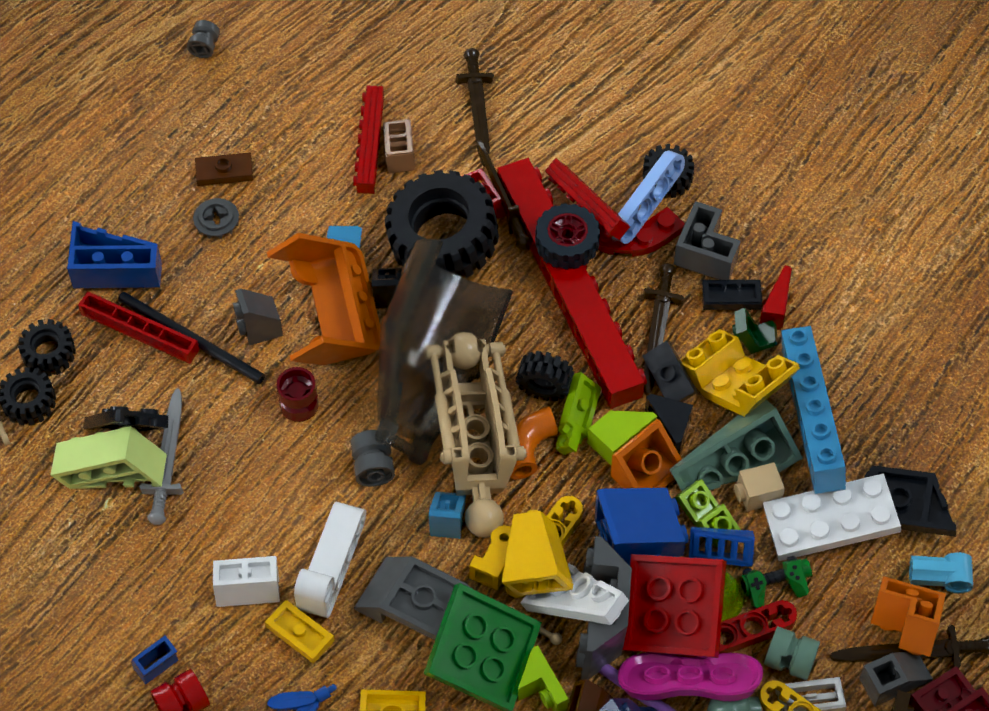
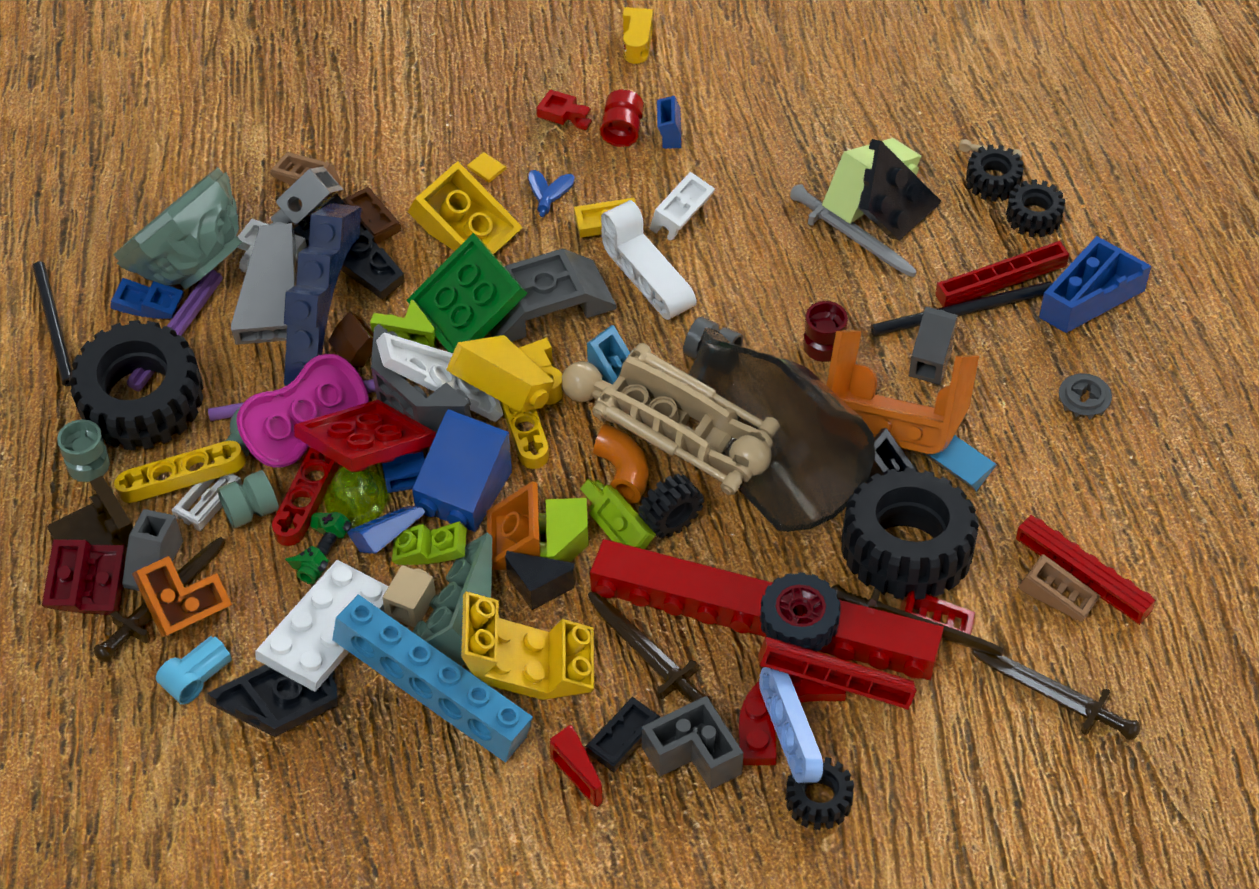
camera: 130 degrees right, 5 degrees down
reddish brown plate [195,152,253,186] -> none
black plate [643,341,698,402] -> none
dark green bracket [732,308,778,354] -> none

